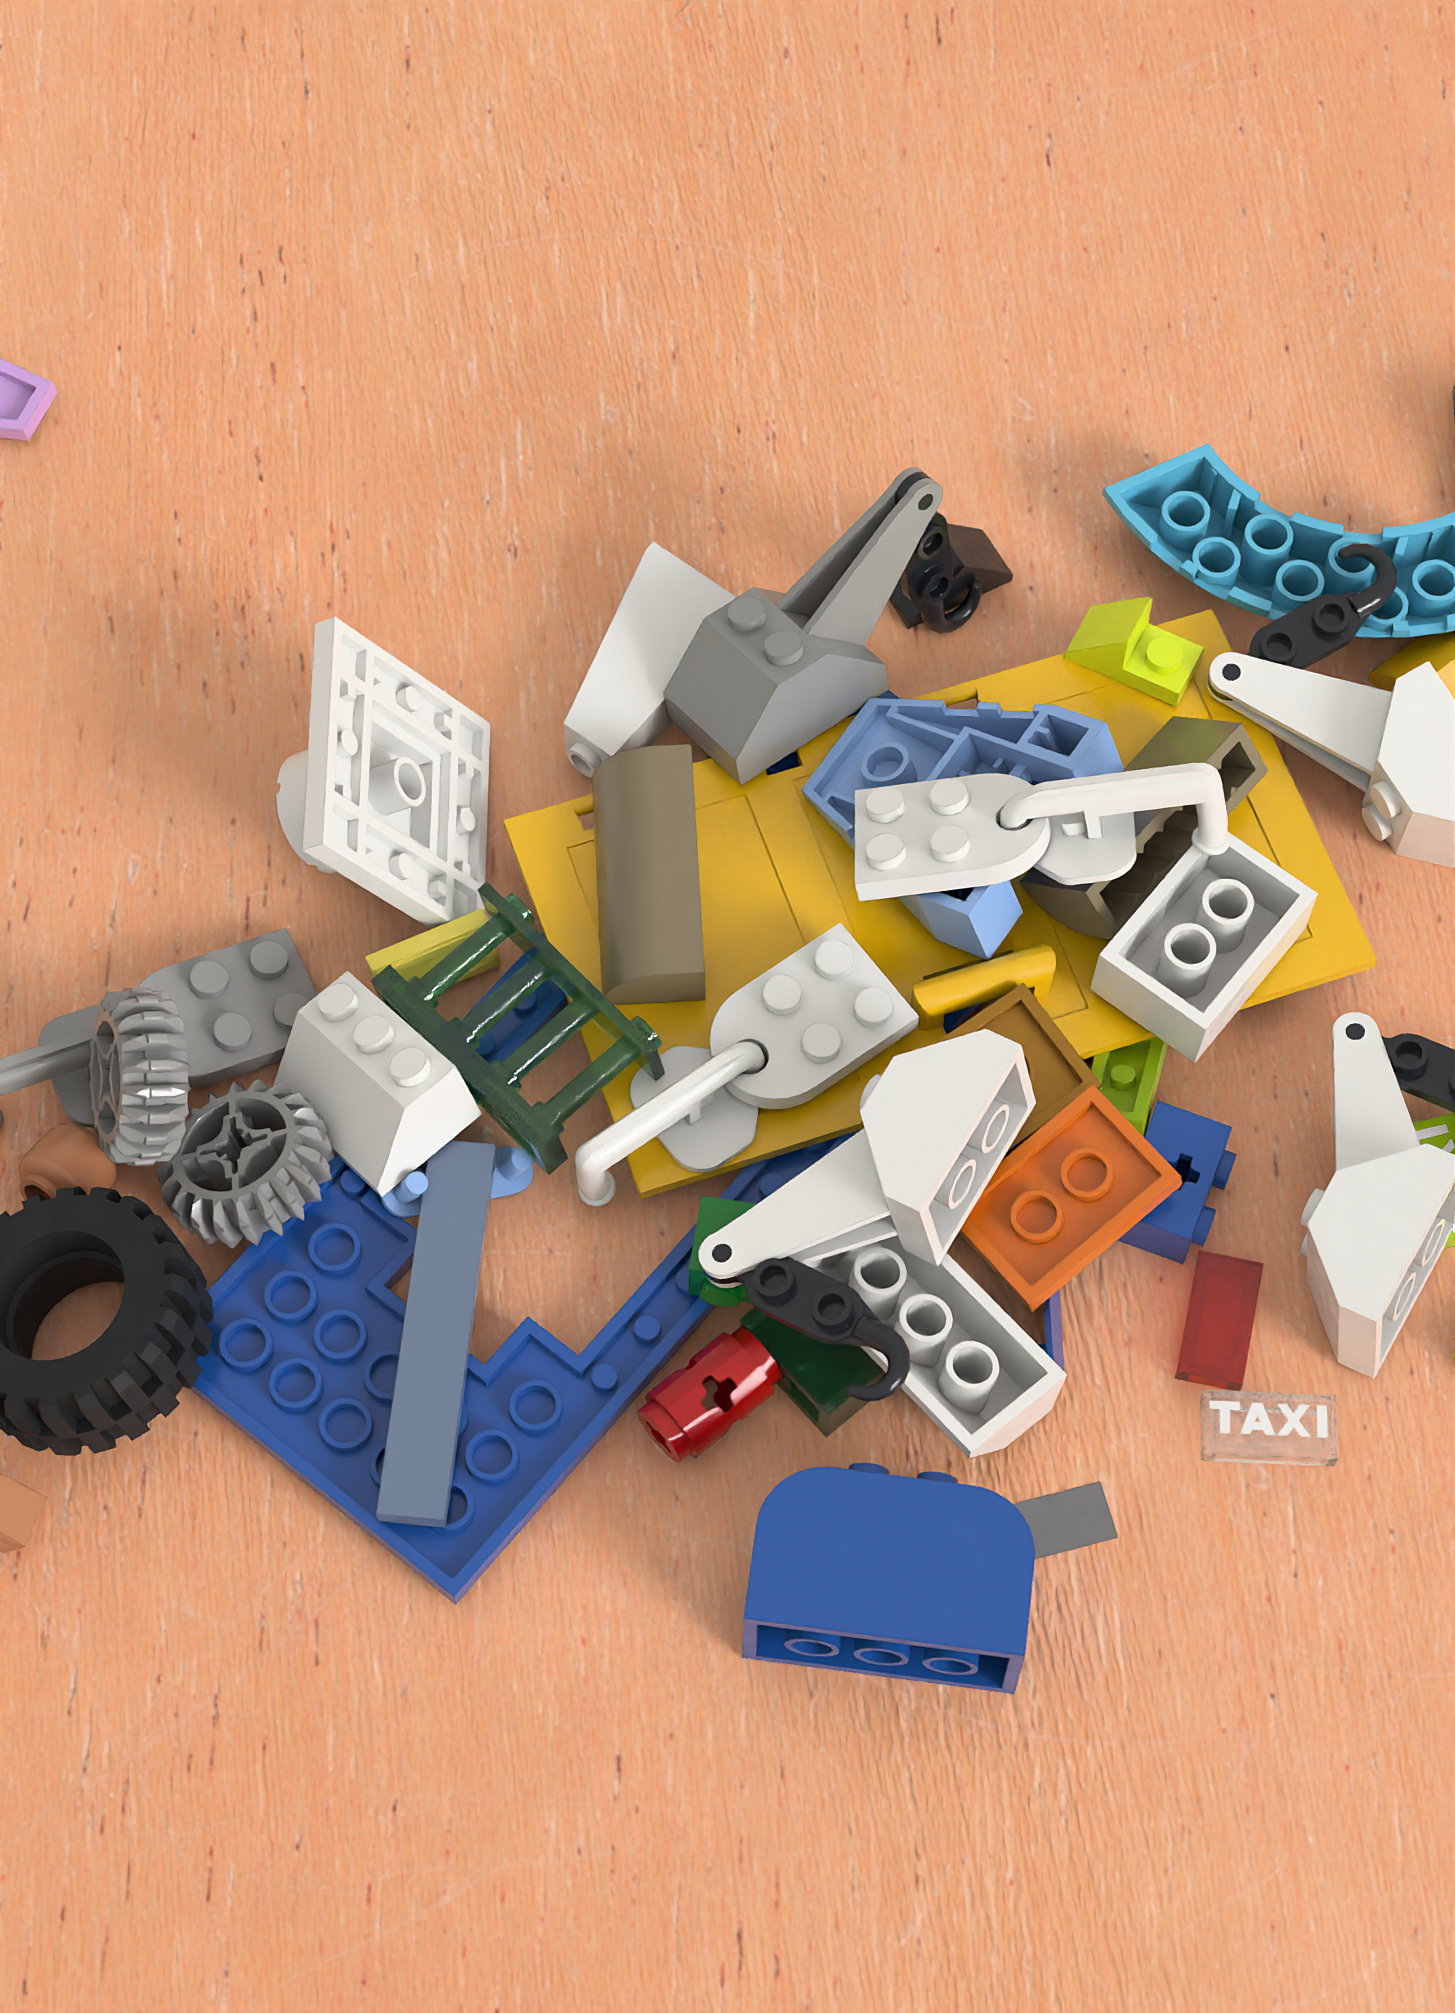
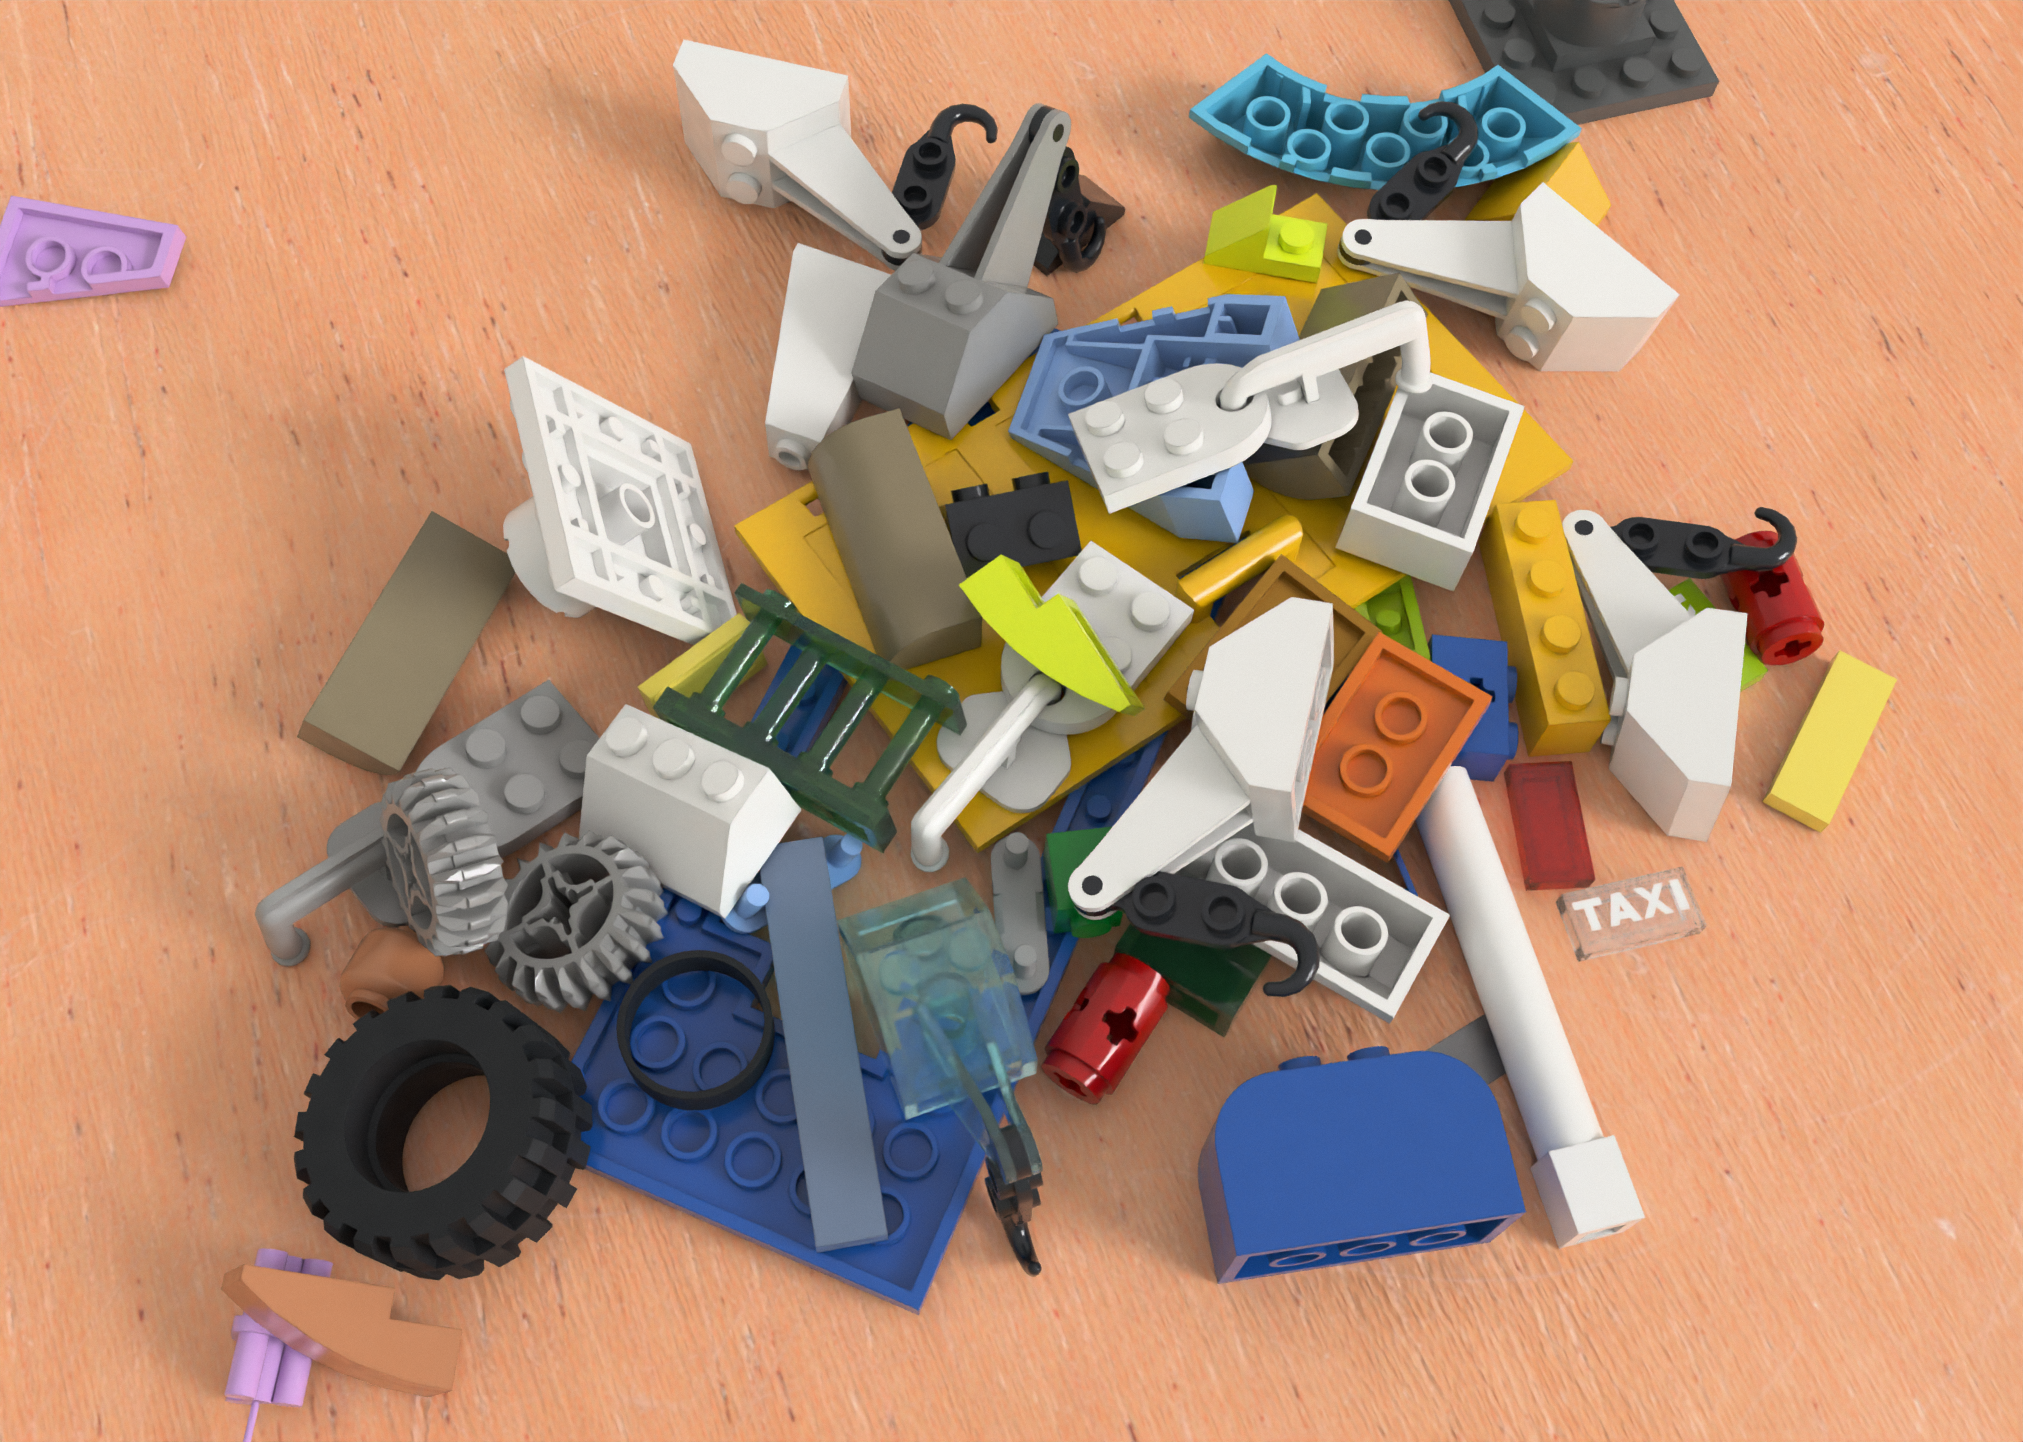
camera: 20 degrees left, 0 degrees up
none -> dark tan brick [297,511,516,775]
none -> black tyre [616,950,775,1110]
none -> white slope [673,39,998,271]
none -> clear light blue slope [837,877,1043,1277]
none -> black bracket [939,472,1082,578]
none -> neon yellow slope [959,554,1145,716]
none -> light grey piece [991,832,1049,995]
none -> white brick [1416,766,1645,1249]
none -> yellow brick [1478,500,1611,757]

